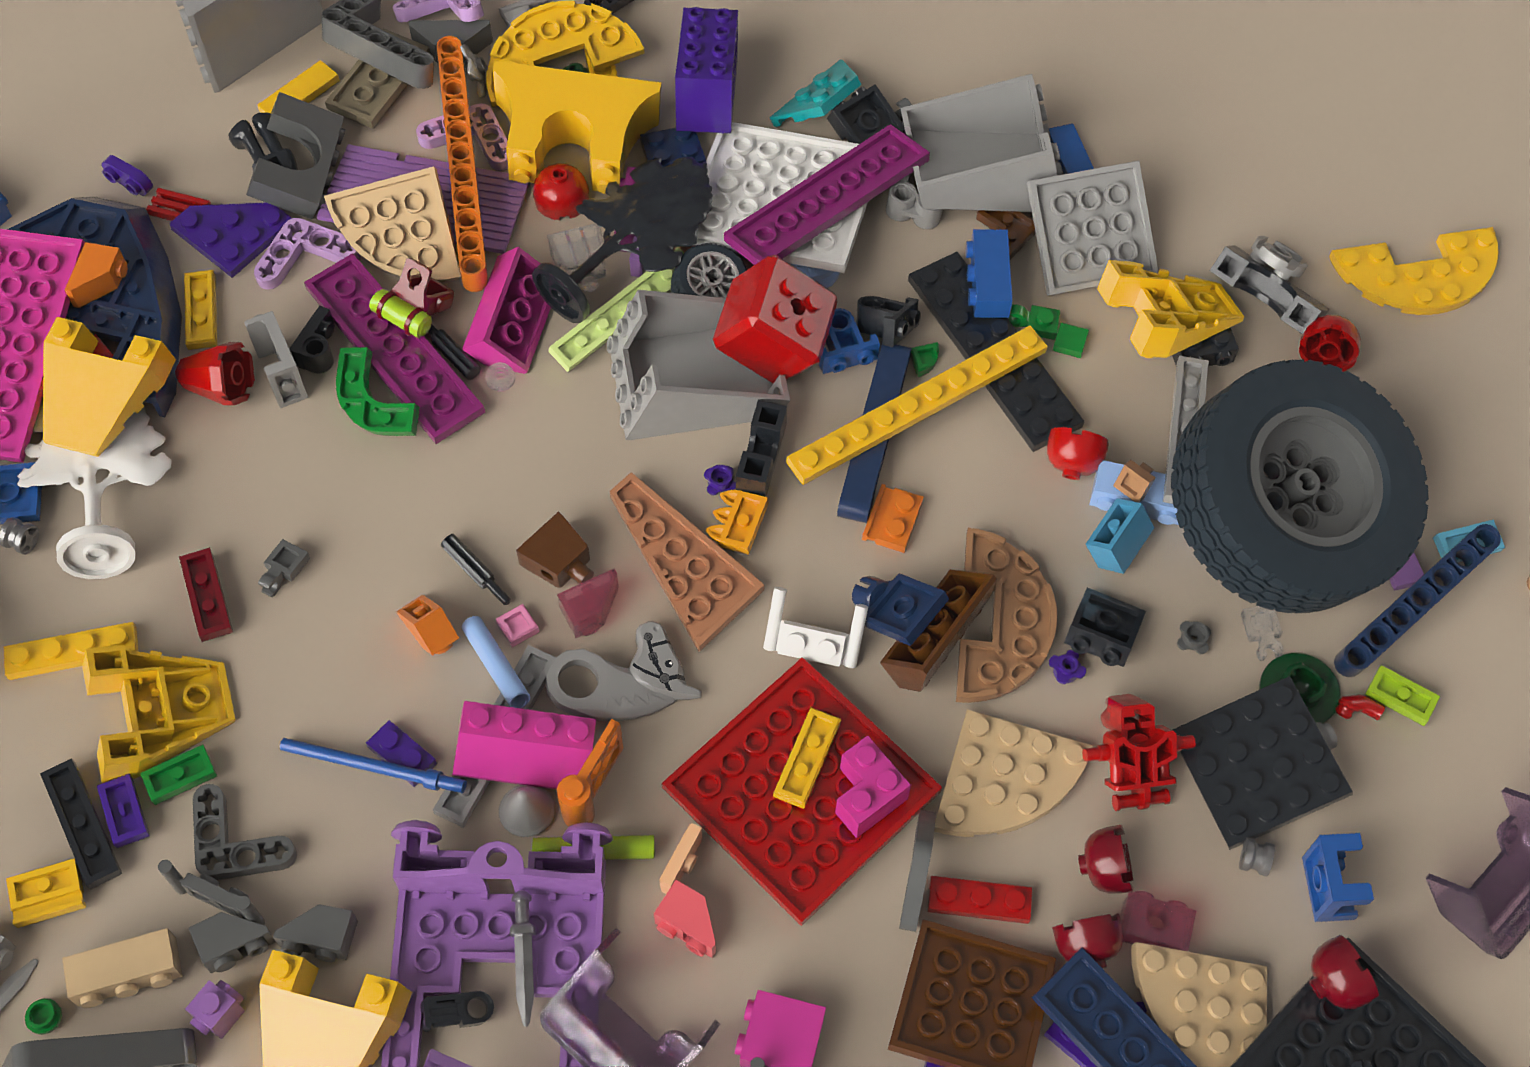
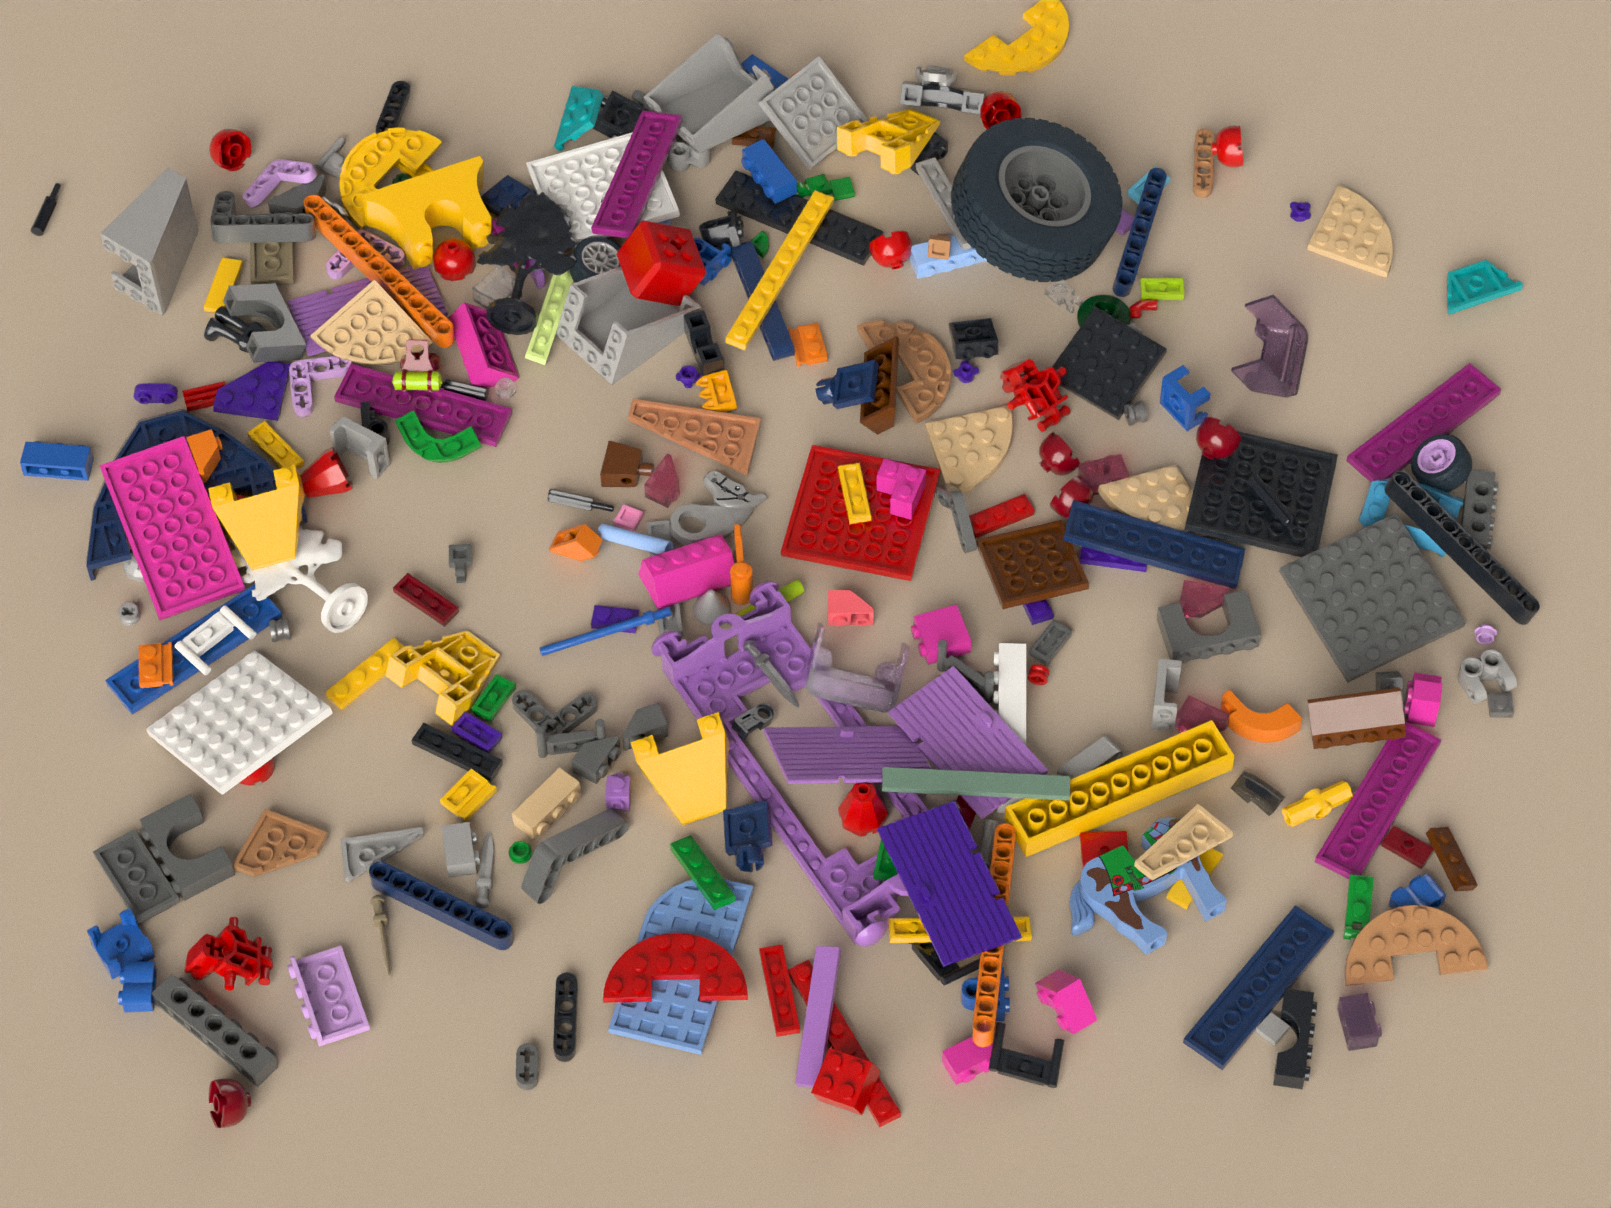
camera: 30 degrees left, 5 degrees down
light nougat plate [659,823,703,894] -> none
dark purple brick [675,7,738,133] -> none
white plate [763,587,868,668] -> none
dark azure brick [1086,498,1155,574] -> none
dark grey plate [1177,621,1211,654] -> none

